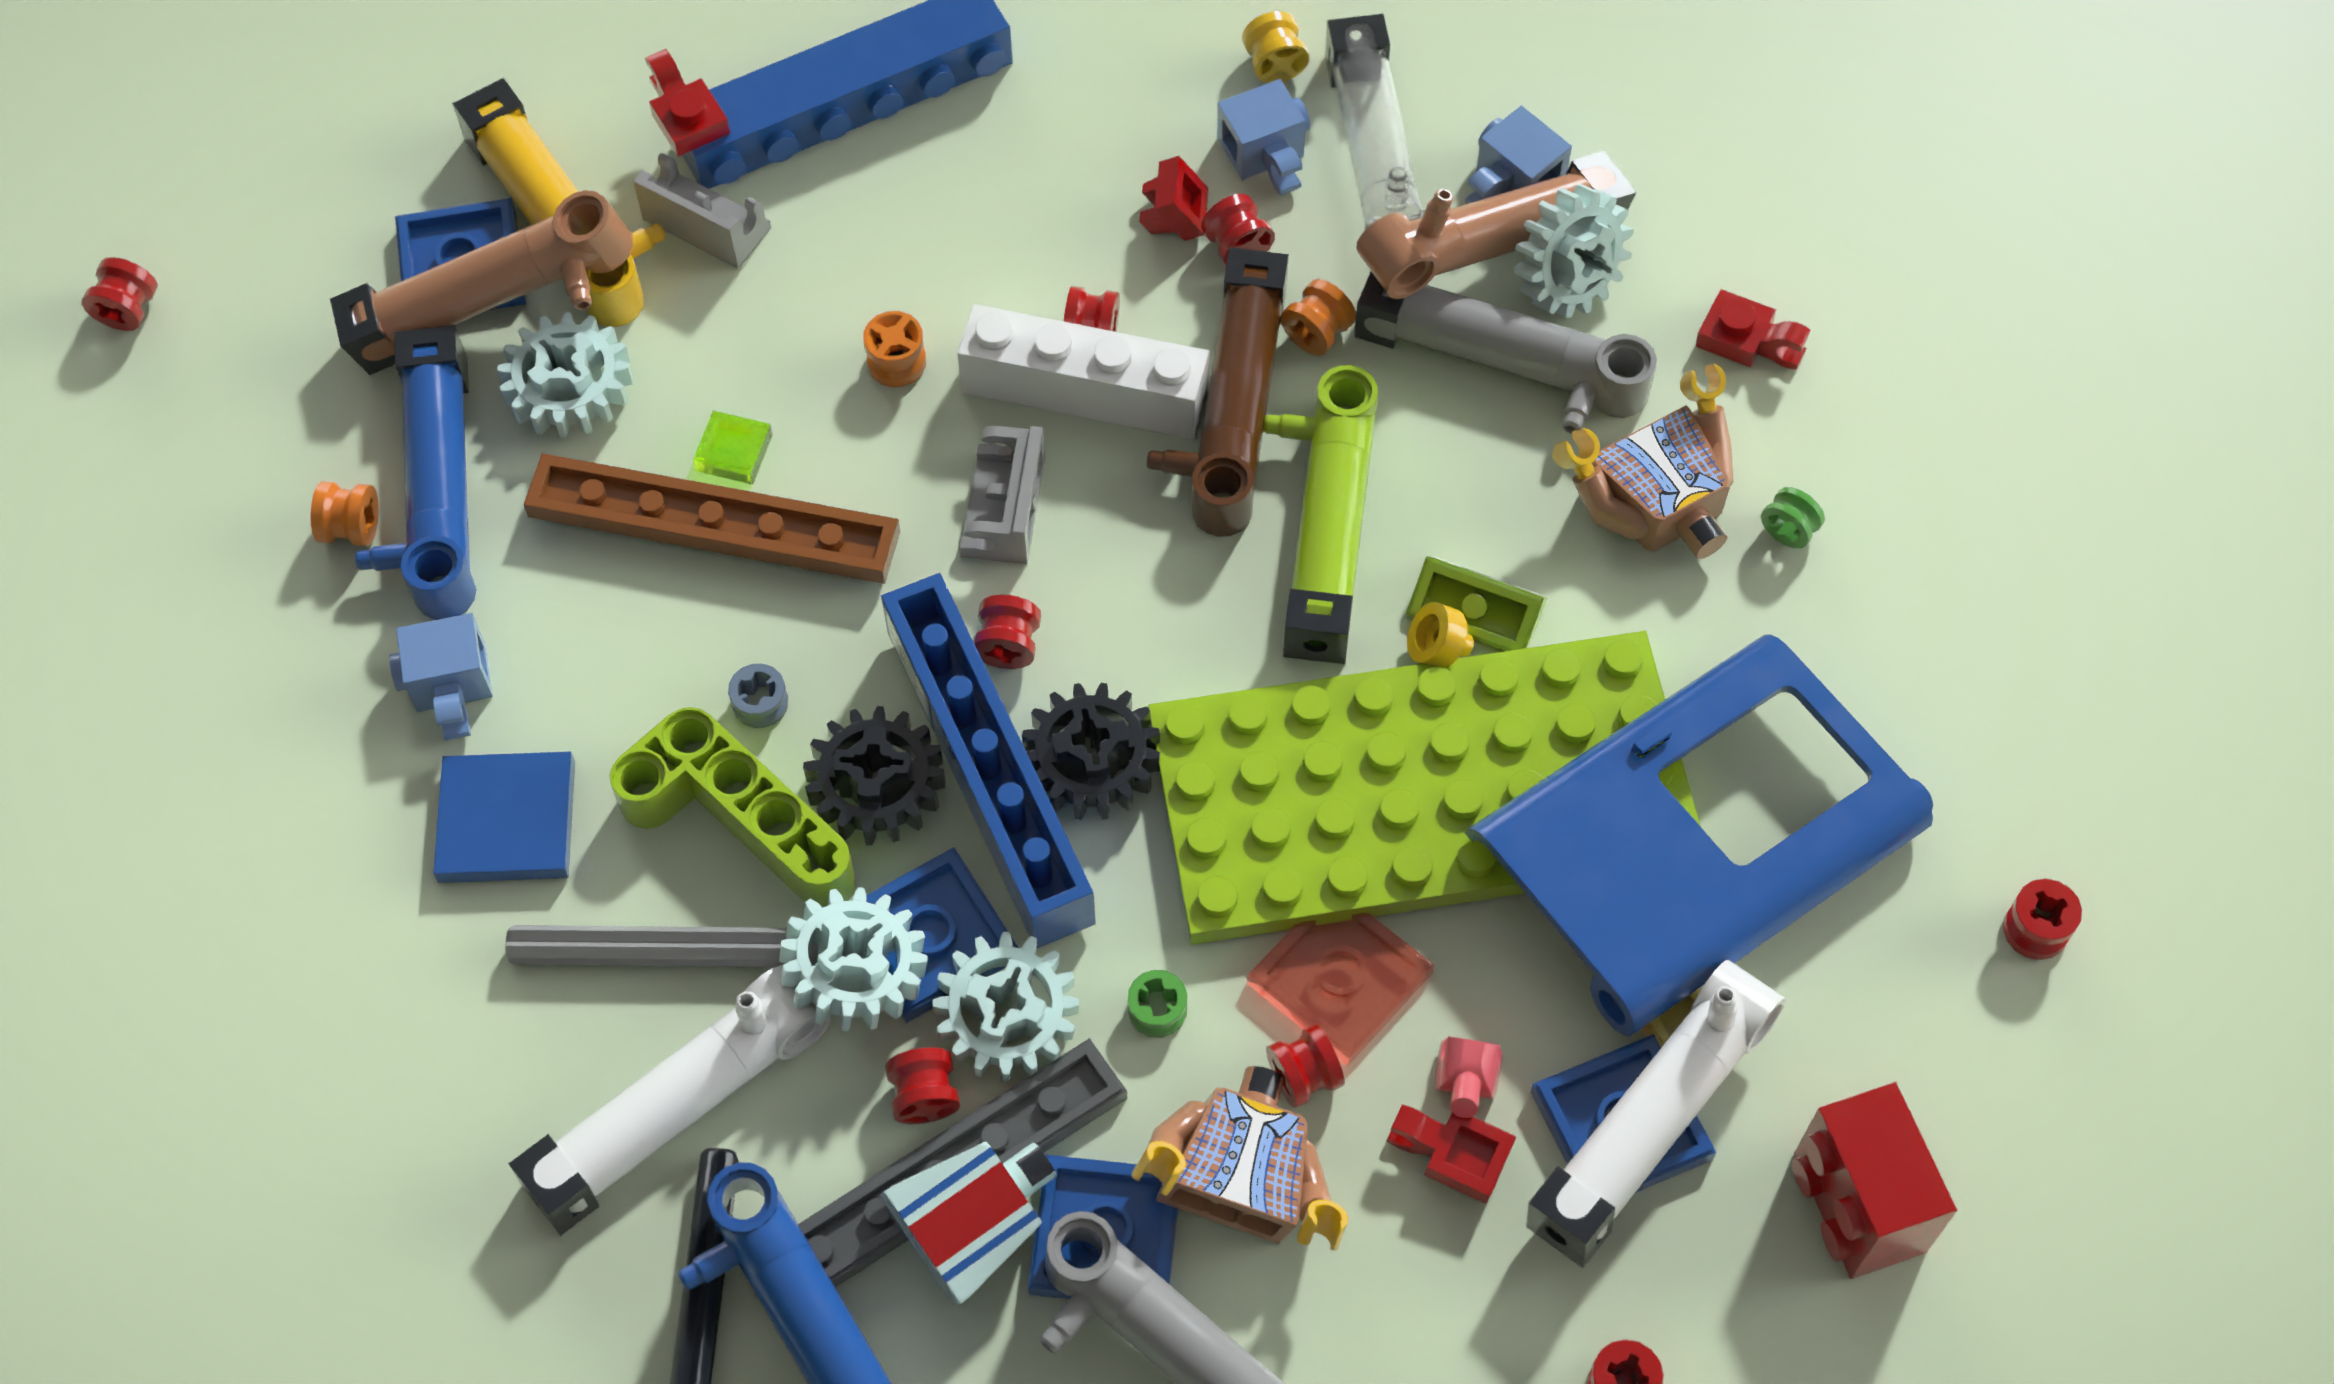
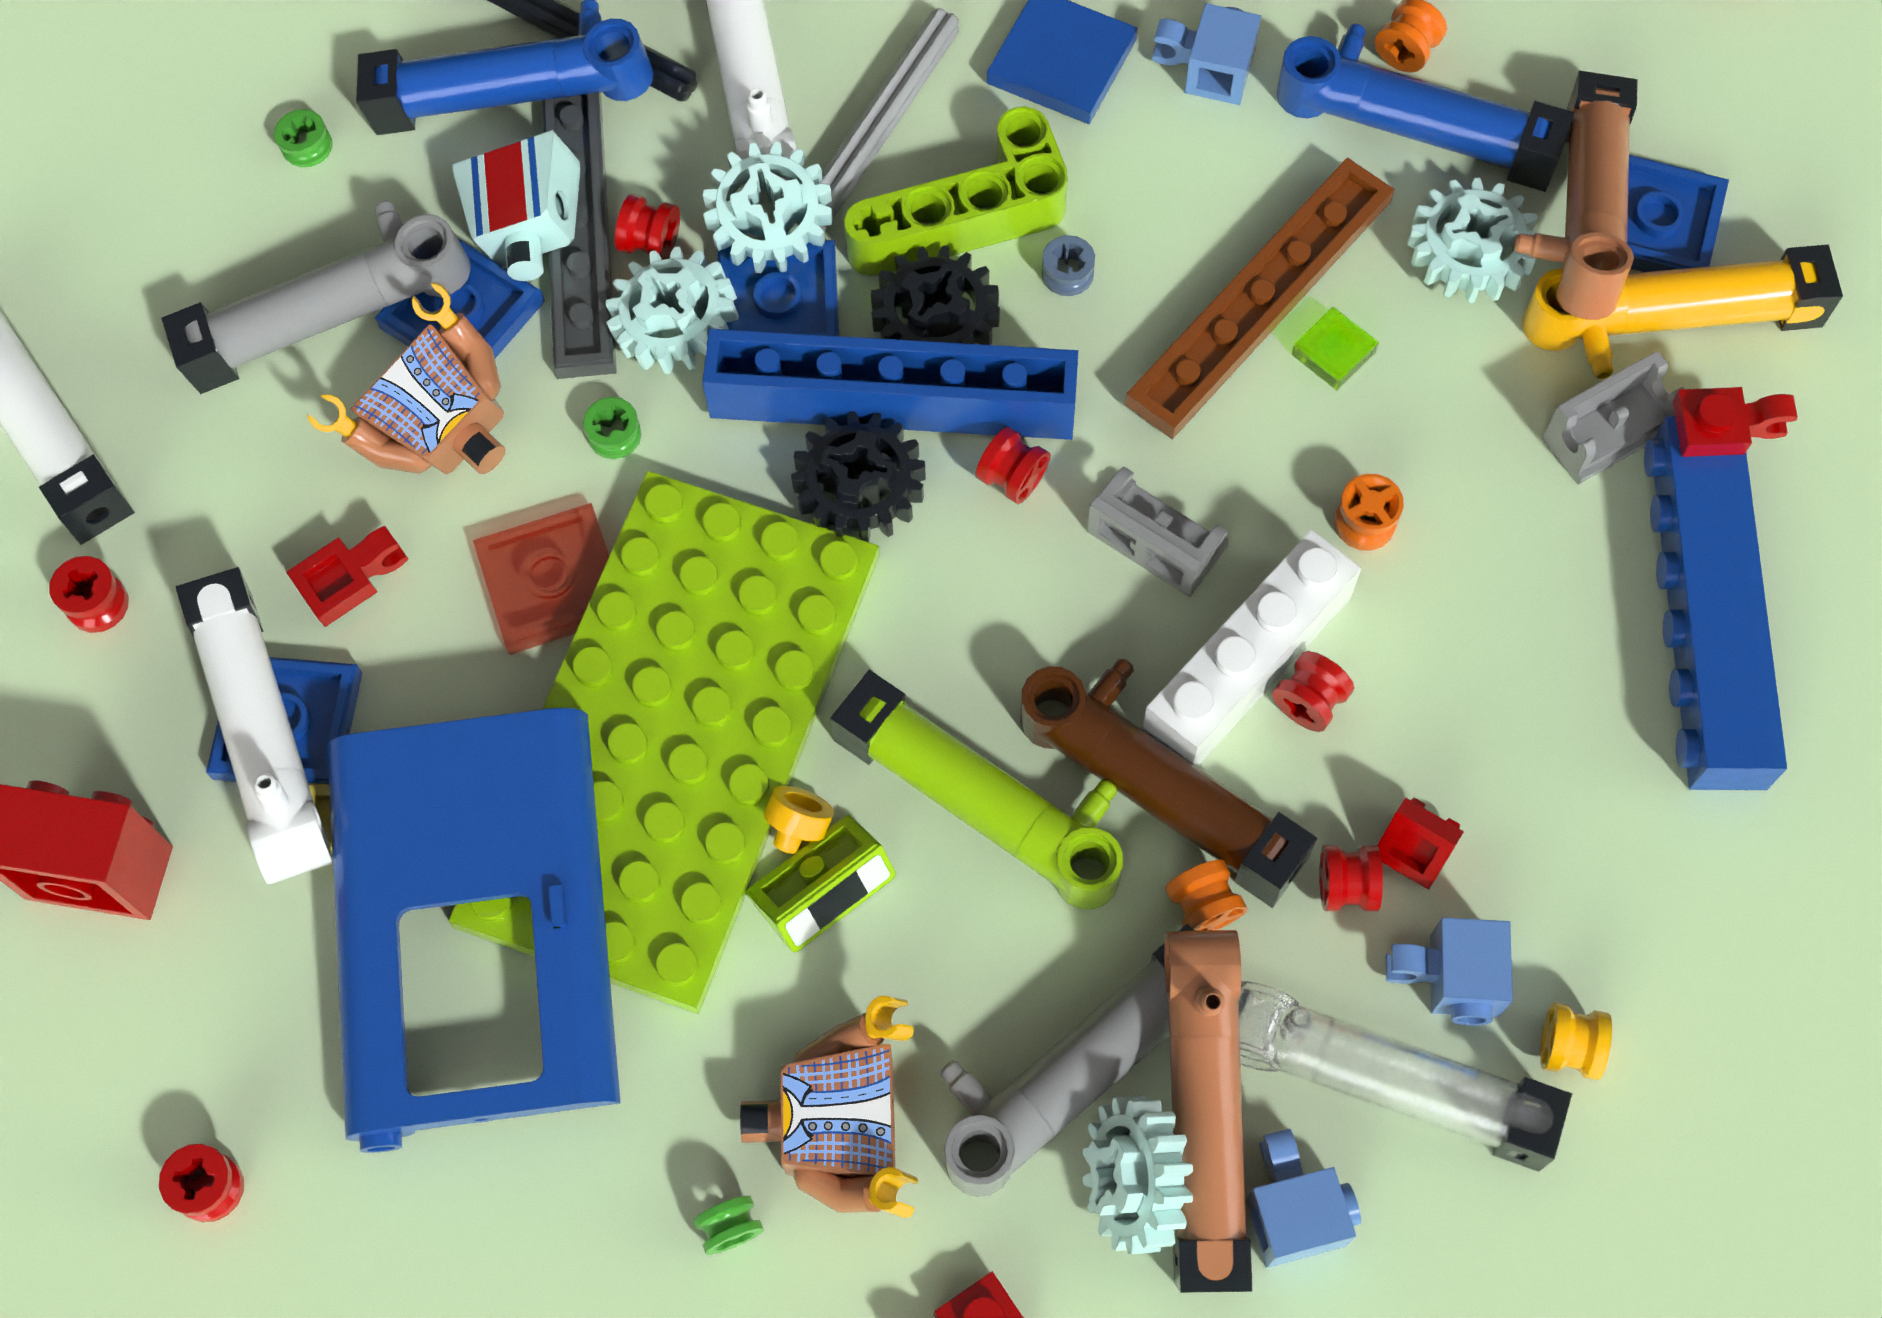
camera: 120 degrees right, 5 degrees up
red wheel [1266,1024,1345,1108] -> none
coral piece [1435,1036,1503,1118] -> none

